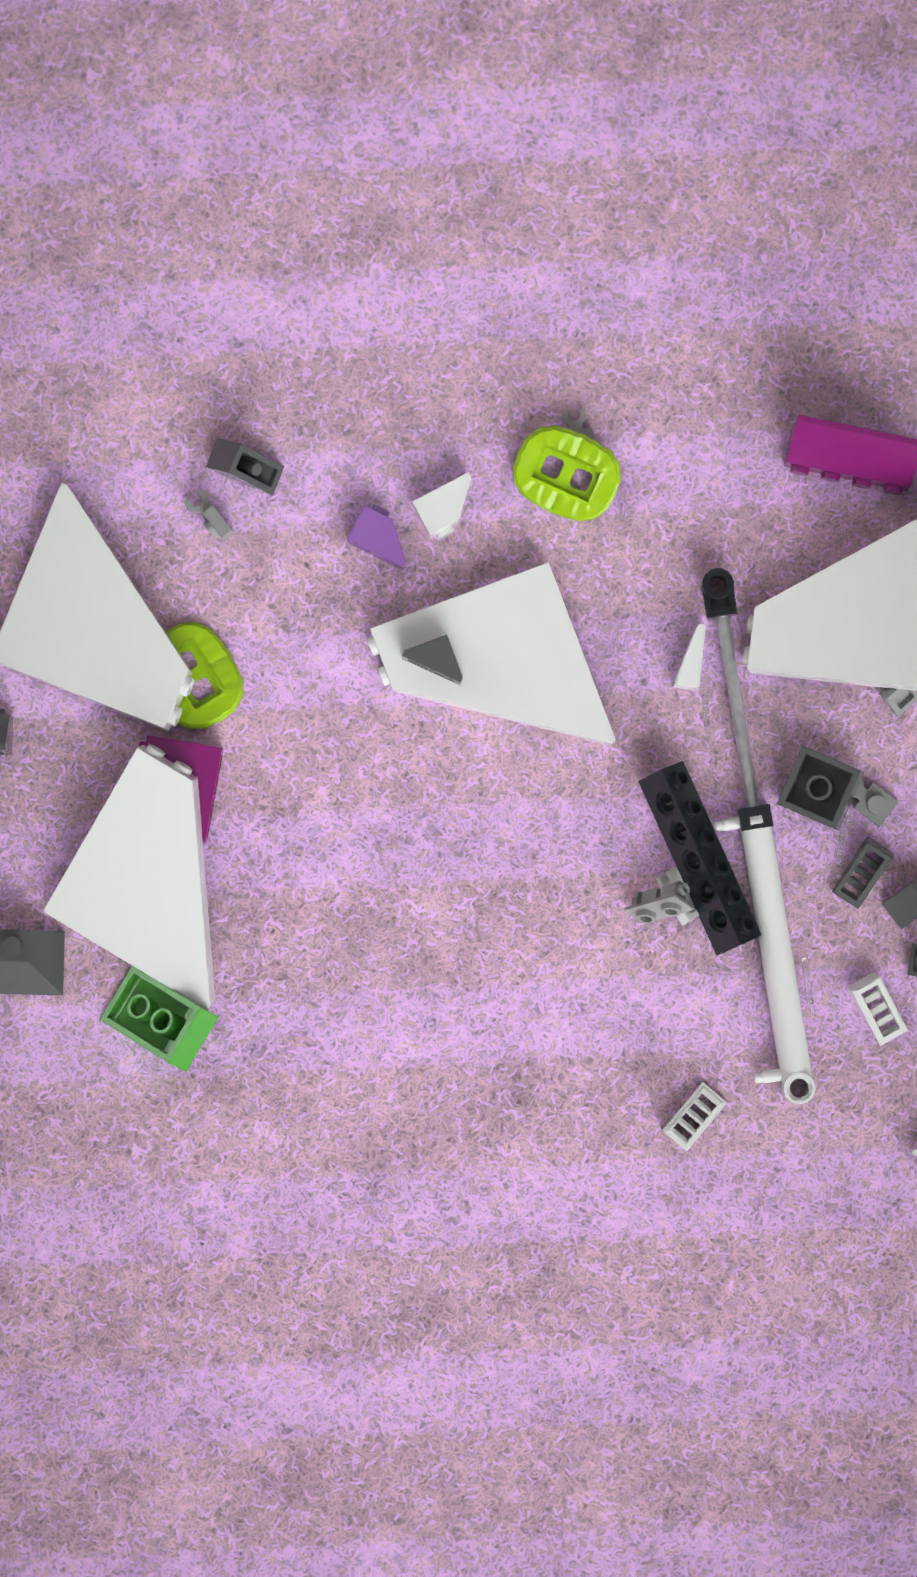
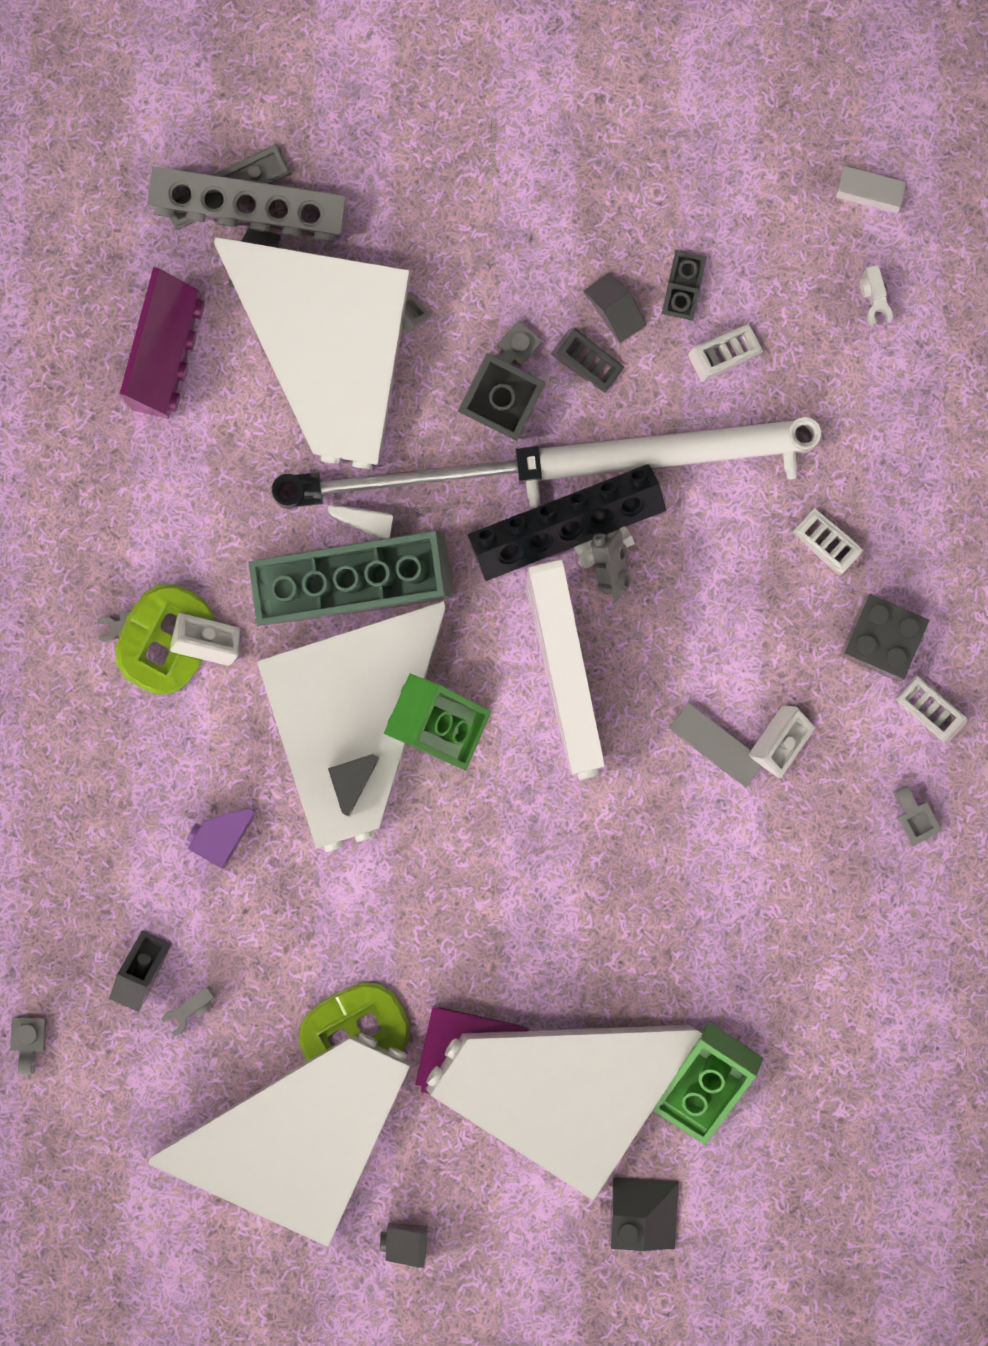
camera: 90 degrees left, 0 degrees up
white slope [412,472,471,540] -> none
none -> light grey plate [10,1017,46,1075]
none -> white slope [170,613,240,665]
none -> sand green slope [248,531,453,626]
none -> bright green slope [384,673,492,771]
none -> white slope [526,560,605,780]
none -> light grey tile [668,702,762,788]
none -> white slope [749,705,816,778]
none -> dark grey brick [840,594,930,682]
none -> light grey plate [893,786,943,846]
none -> white slope [896,675,968,745]

